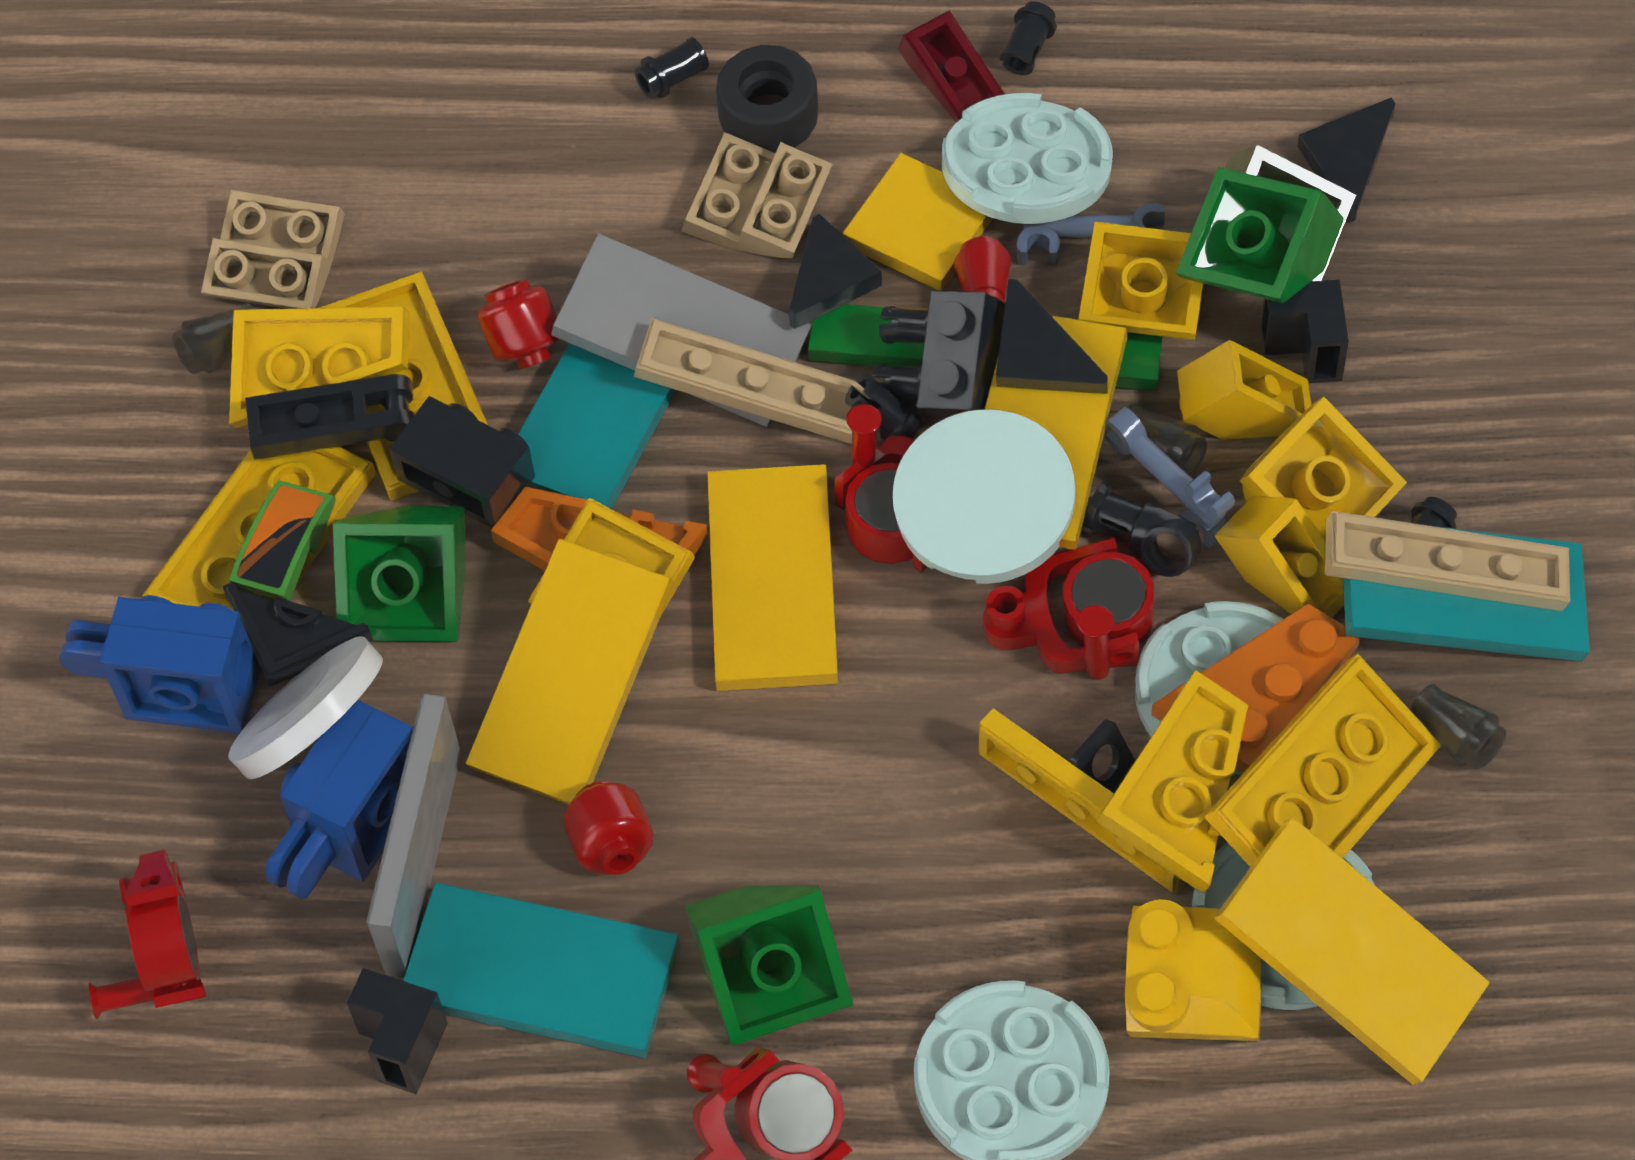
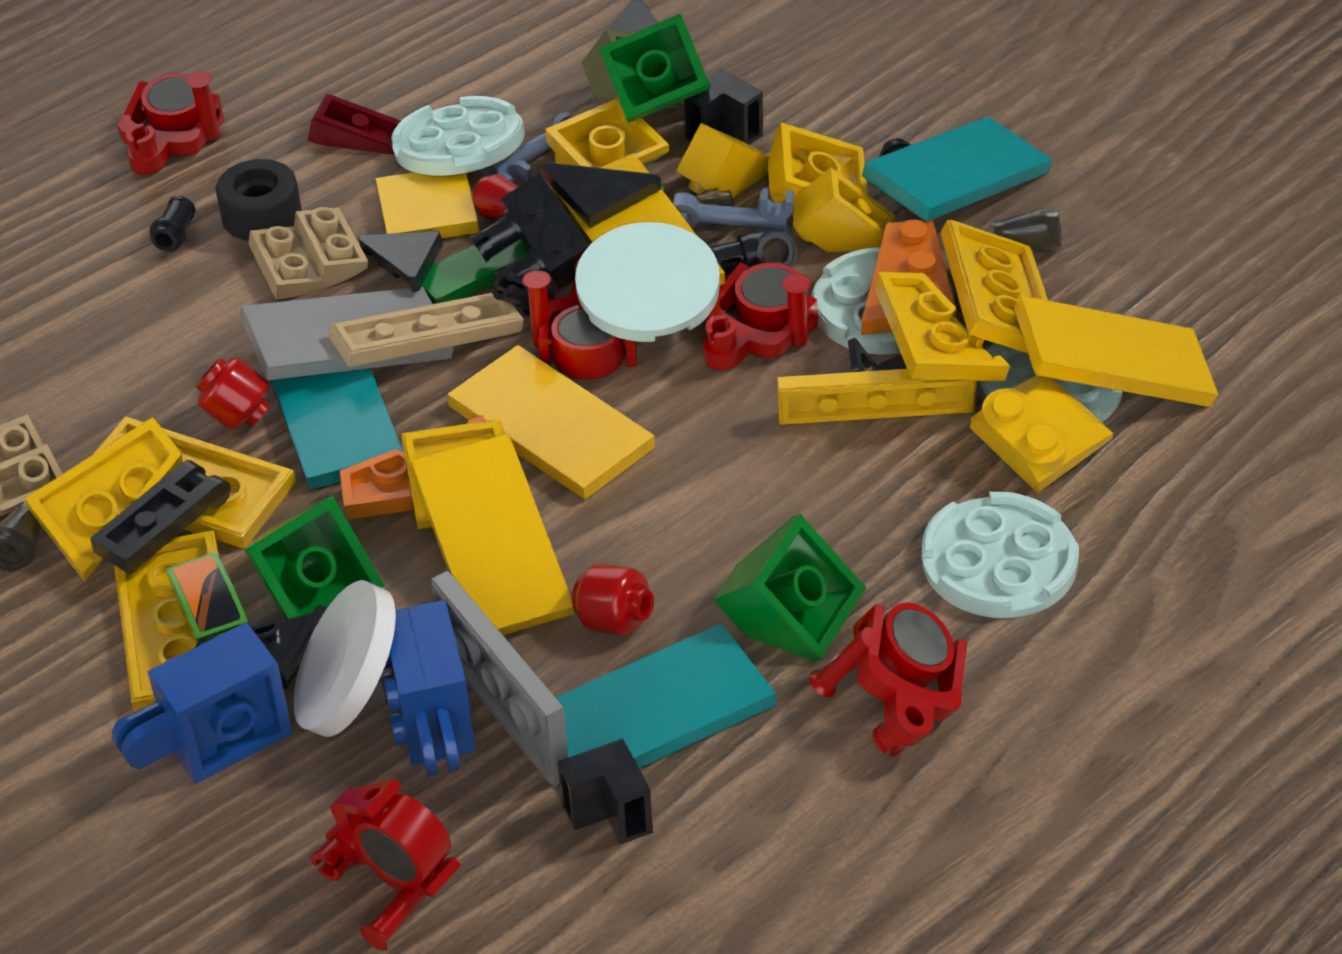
camera: 45 degrees left, 15 degrees down
black brick [389,396,535,528] -> none
black pin [999,1,1057,75] -> none
tan tile [1325,511,1570,611] -> none

